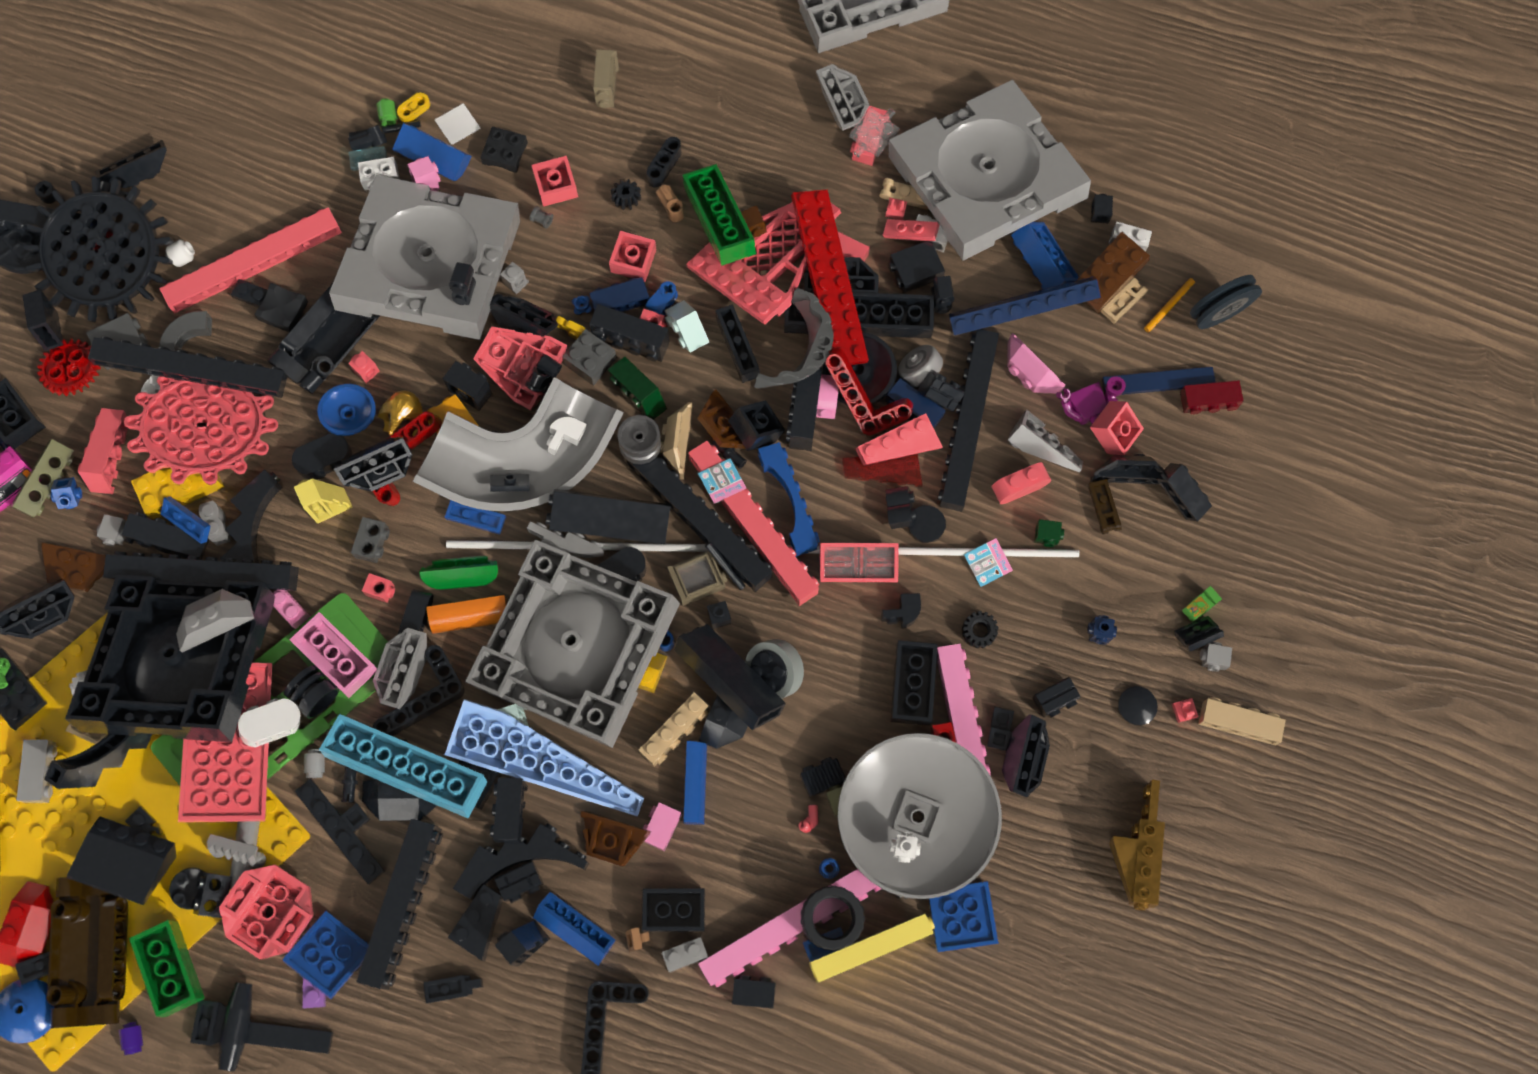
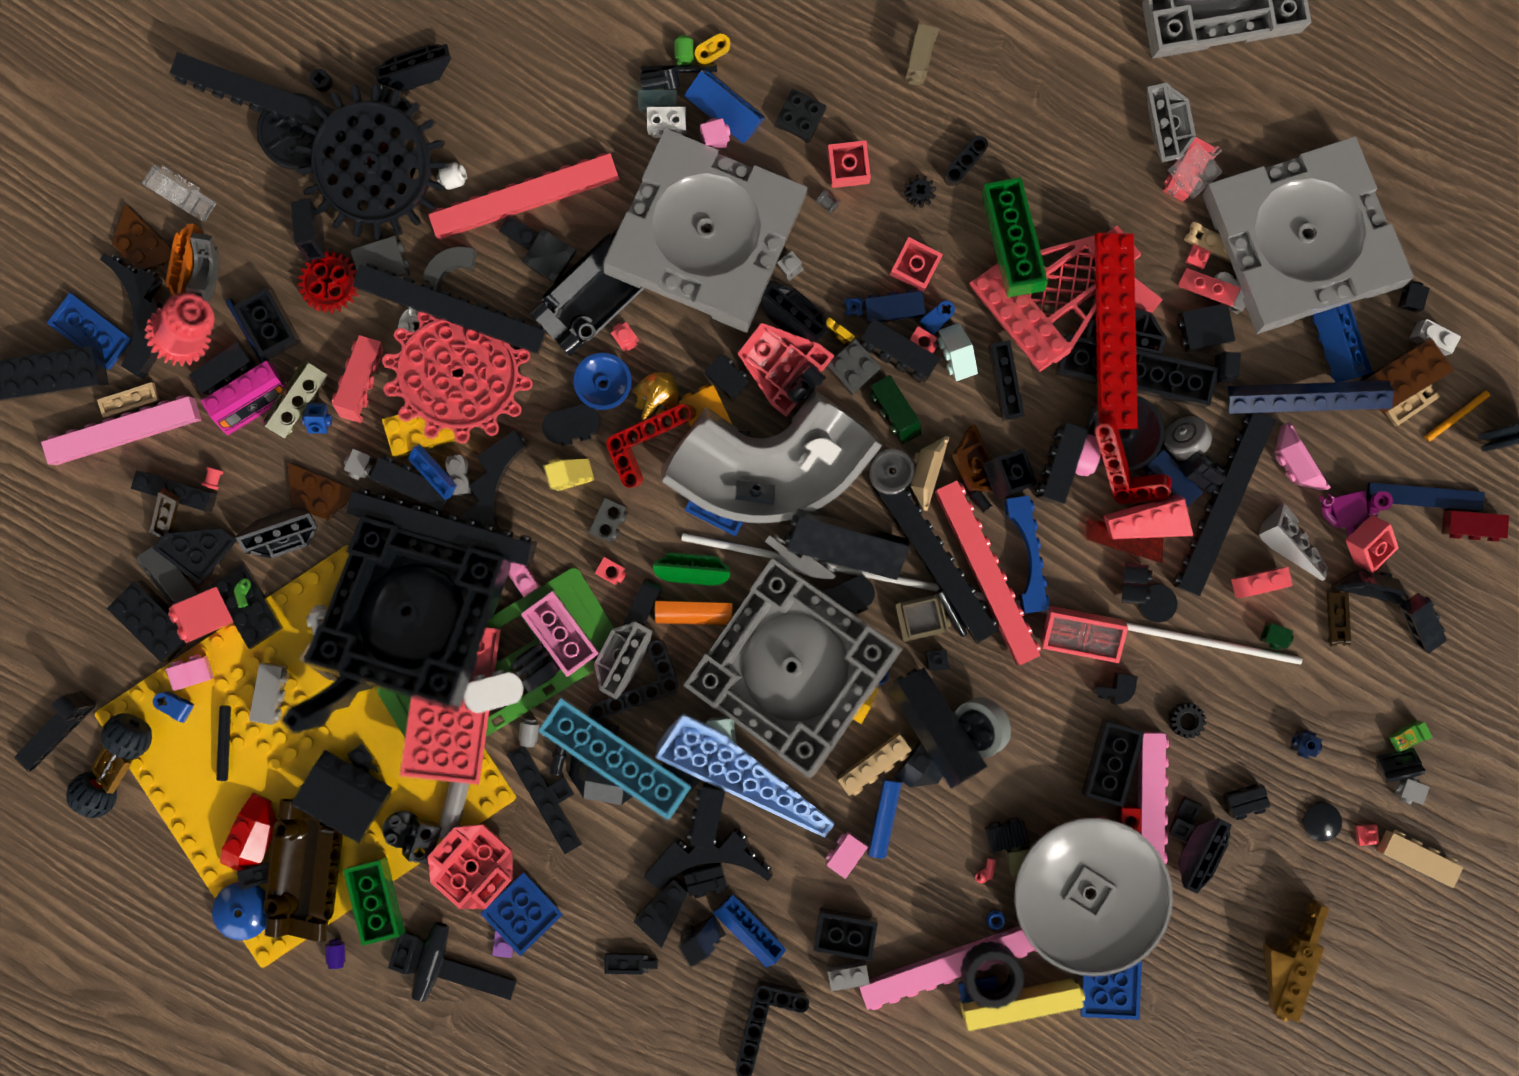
camera: 15 degrees right, 15 degrees up
light grey wedge [176,589,254,652] -> none
light grey gear [207,834,266,868] -> none
black wedge [334,437,413,492] -> none
black brick [356,818,443,990] -> none
white sticker [435,104,481,145] -> none
black brick [449,262,476,305] -> none
reddish brown wing [581,811,651,866] -> none
medium nougat tile [625,928,650,952] -> none
medium nougat piece [656,185,684,222] -> none
sticker [698,458,746,503] -> none
black brick [732,975,776,1009] -> none
reddish brown brick [741,206,767,238] -> none
dark grey windscreen [754,288,834,388] -> none
white brick [890,832,921,863] -> none
sticker [964,538,1013,587] -> none

